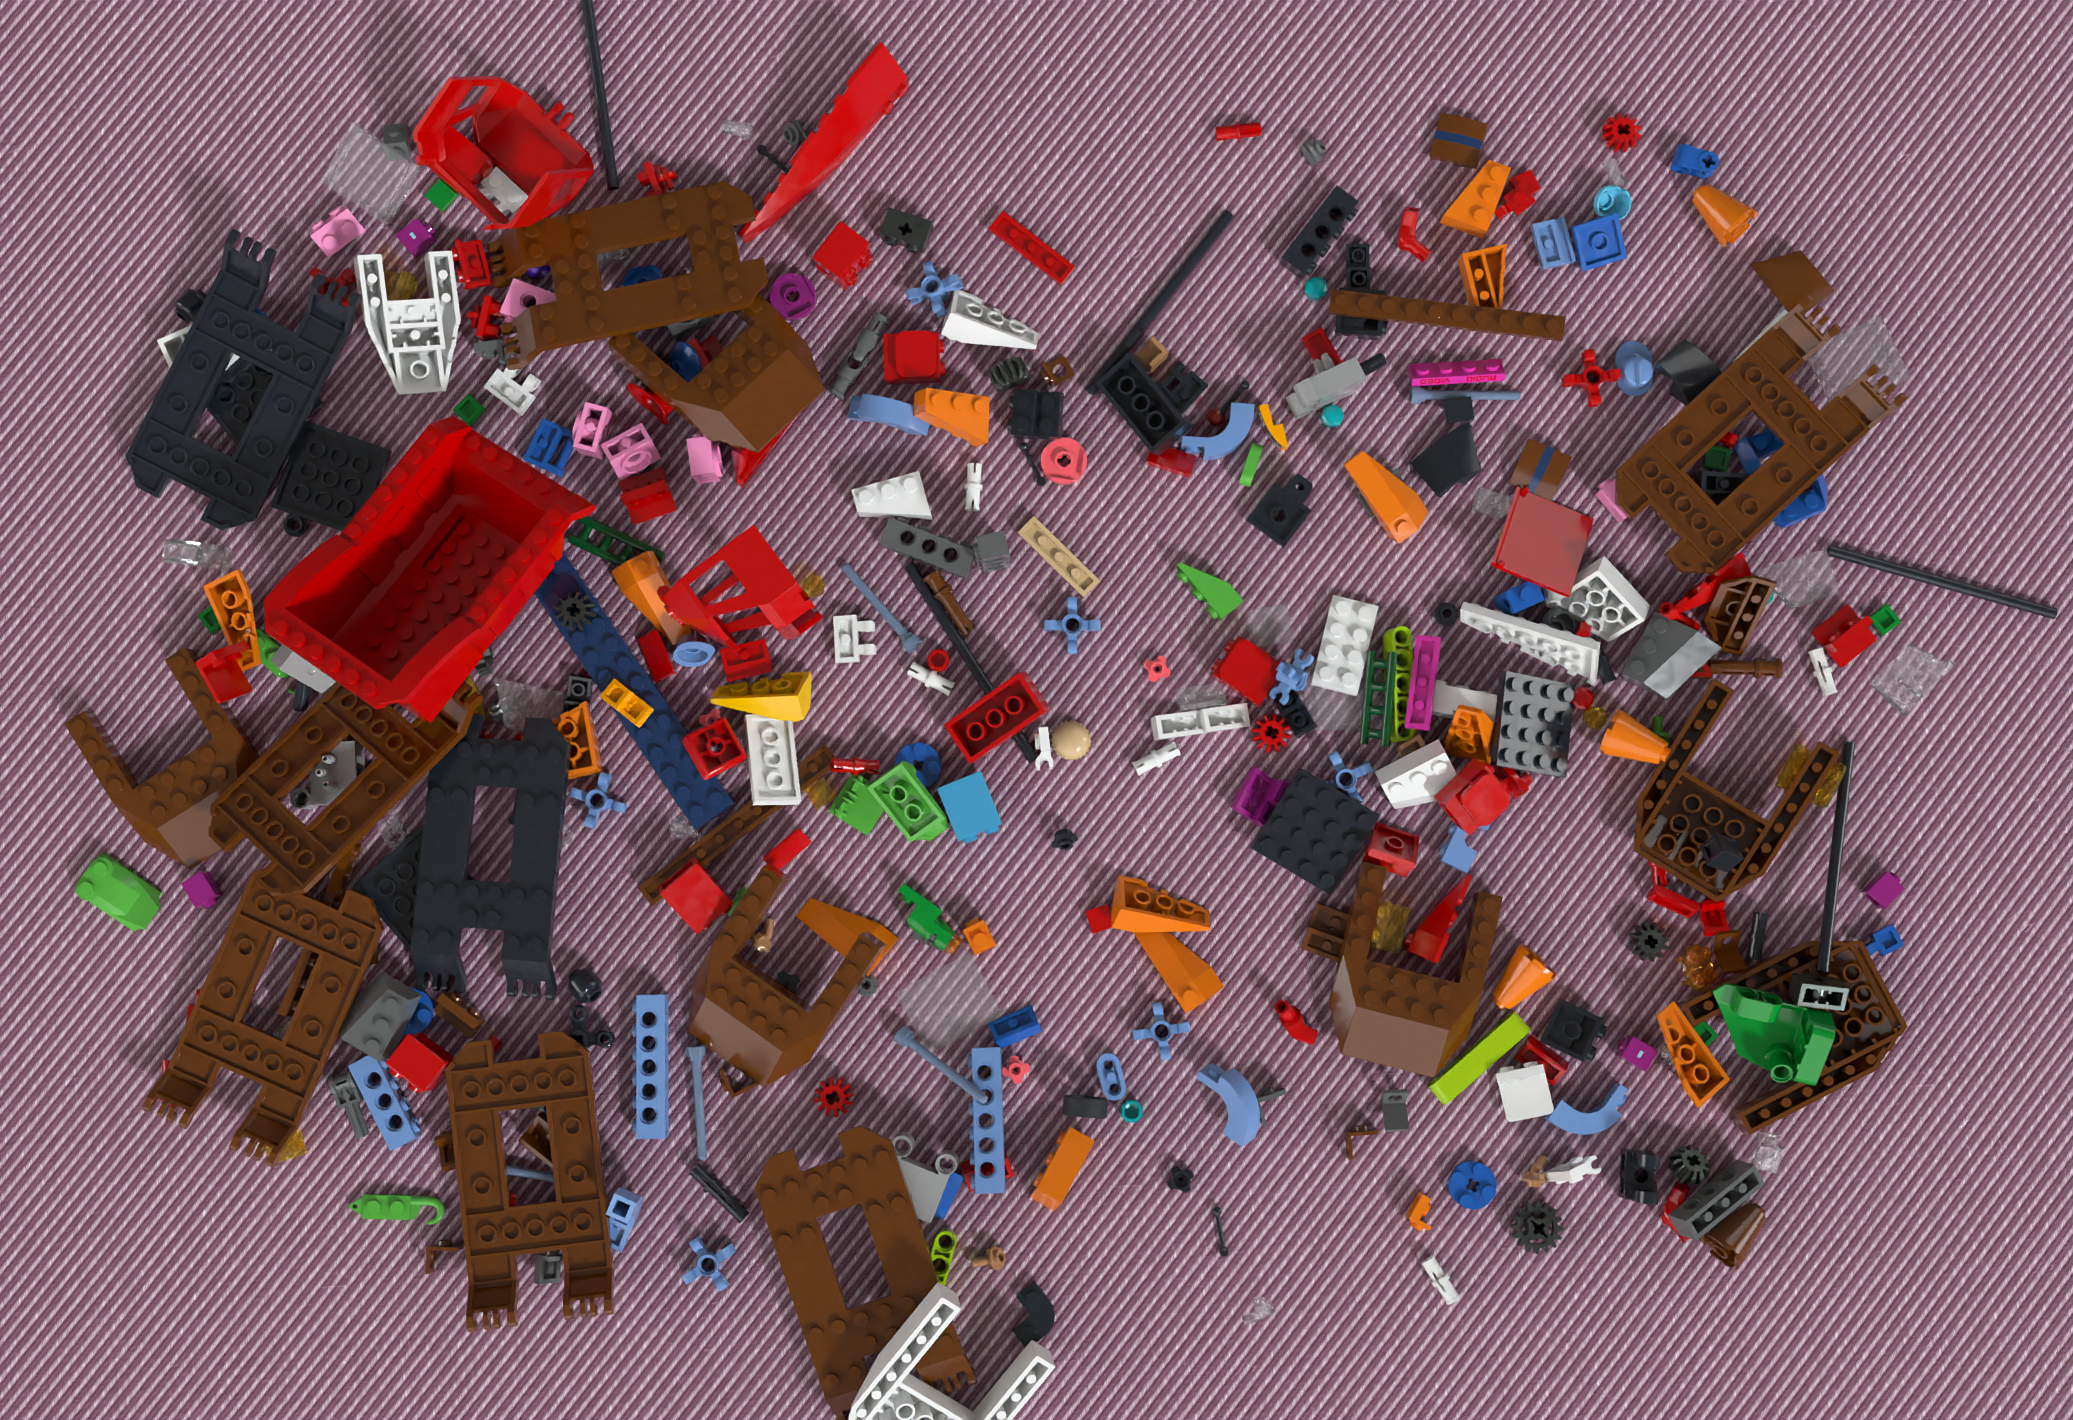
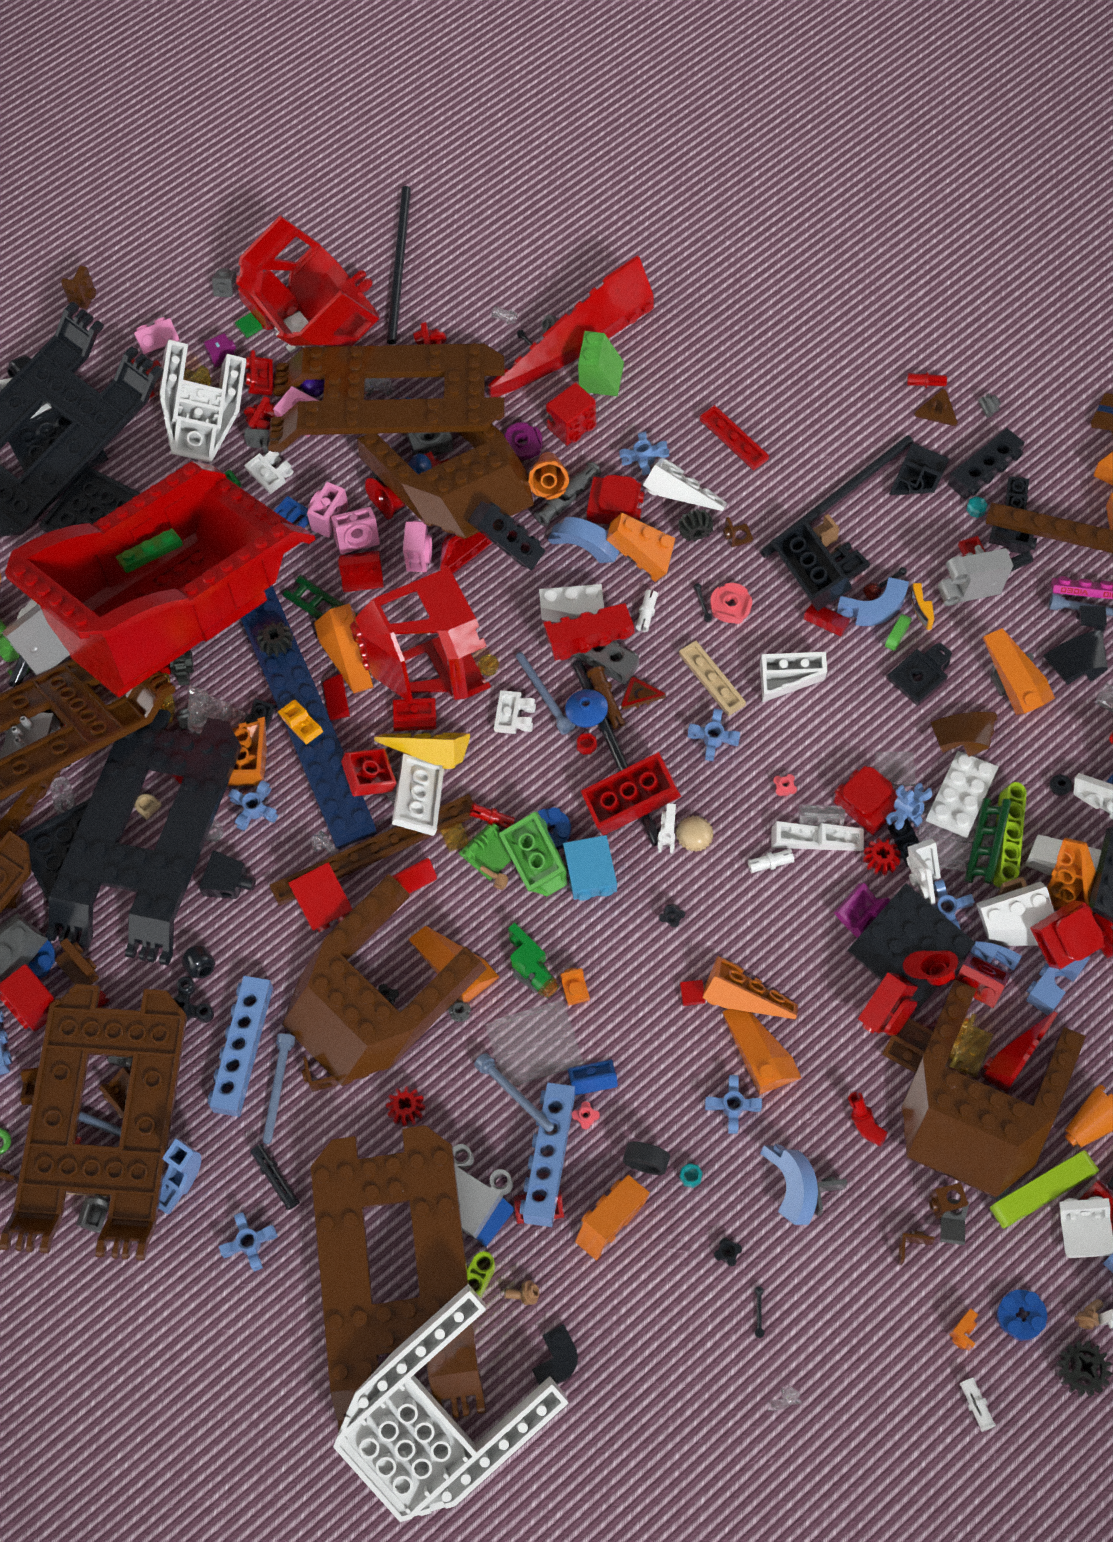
camera: 10 degrees right, 20 degrees down
clear piece [321,122,421,226] -> none
medium blue piece [673,631,715,667] -> none
medium nougat plate [751,919,774,952] -> none
pearl dark grey brick [880,207,933,254] -> none
white pin [907,662,955,696] -> none
dark grey brick [973,530,1011,574] -> none
black plate [1007,390,1064,439] -> none
medium blue plate [1096,1053,1126,1101] -> none
bright green slope [1176,562,1243,621] -> none
teal tile [1320,404,1344,429] -> none
red arm [1398,206,1432,263] -> none
dark pink plate [1405,635,1441,731] -> none
none -> reddish brown bracket [61,265,96,309]
none -> green plate [115,529,183,574]
none -> tan tile [135,794,162,820]
none -> black torso [199,850,256,899]
none -> black brick [467,501,546,571]
none -> medium nougat hand [479,865,508,890]
none -> orange cone [528,452,569,500]
none -> red wedge [543,603,635,661]
none -> blue dish [565,689,608,727]
none -> bright green slope [578,331,624,397]
none -> piece [621,677,666,709]
none -> white wedge [760,652,827,703]
none -> red brick [858,972,918,1035]
none -> black slope [889,443,950,495]
none -> red piece [903,951,958,986]
none -> white bracket [907,838,941,904]
none -> reddish brown piece [914,389,958,426]
none -> reddish brown bracket [929,1183,968,1219]
none -> reddish brown slope [930,712,998,757]
none -> medium blue slope [970,941,1022,971]

